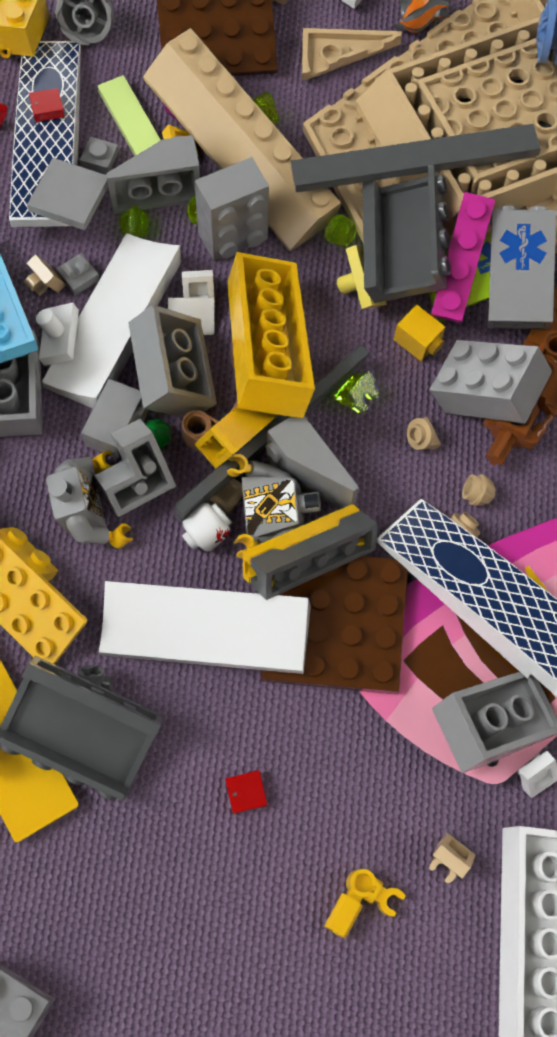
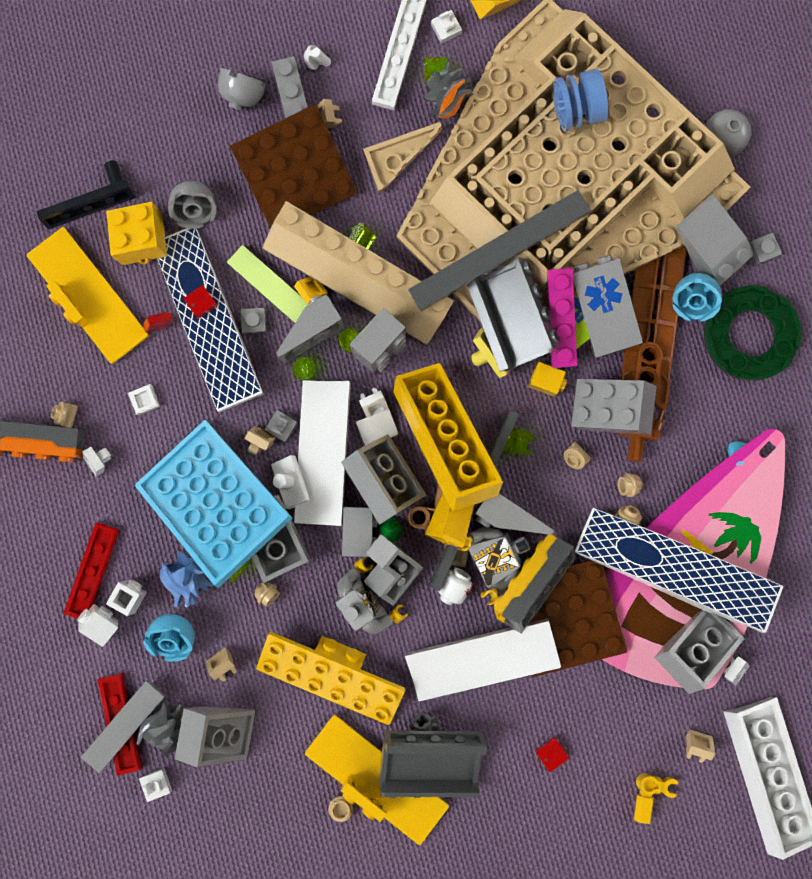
camera: 15 degrees left, 15 degrees up
light grey tile [27,158,108,230] -> none
clear neon green tile [325,214,356,247] -> none

